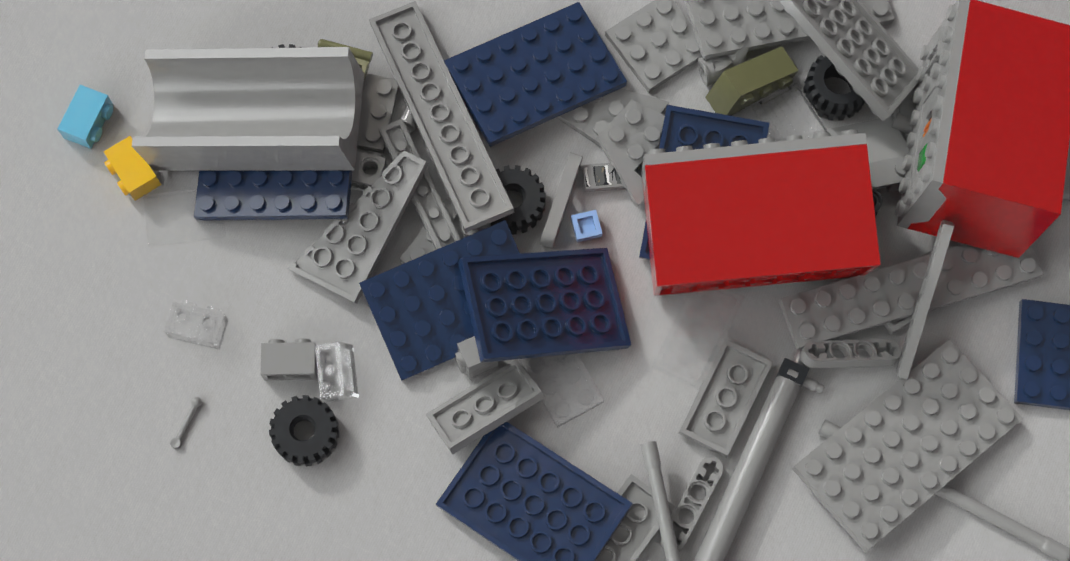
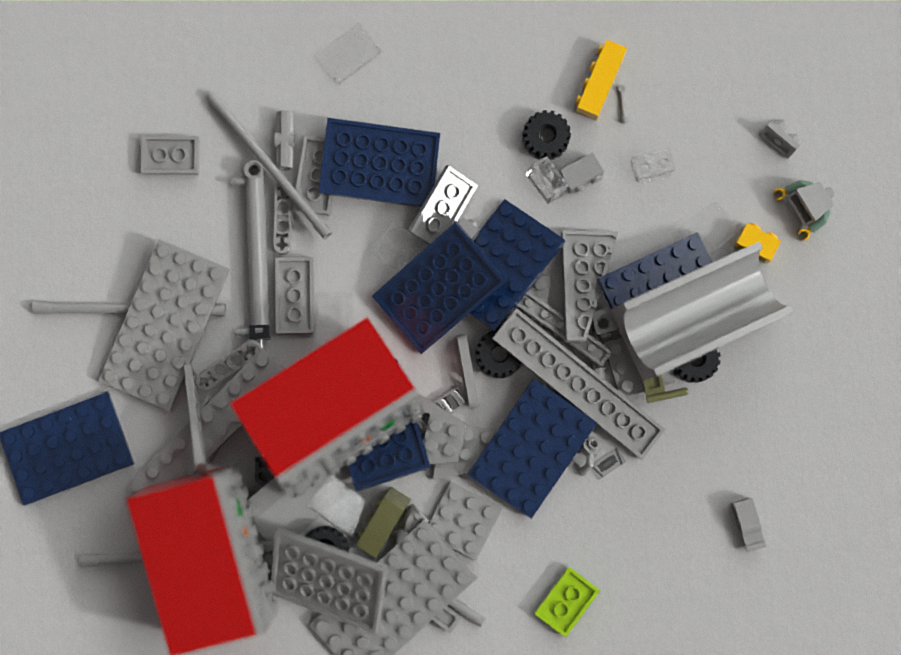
camera: 150 degrees right, 10 degrees up
medium azure brick [57,85,114,149] -> none
light blue plate [571,210,603,243] -> none
none -> yellow brick [575,39,627,120]
none -> light grey plate [579,437,601,476]
none -> sticker [591,448,626,480]
none -> light grey tile [759,120,800,159]
none -> light grey torso [773,180,834,240]

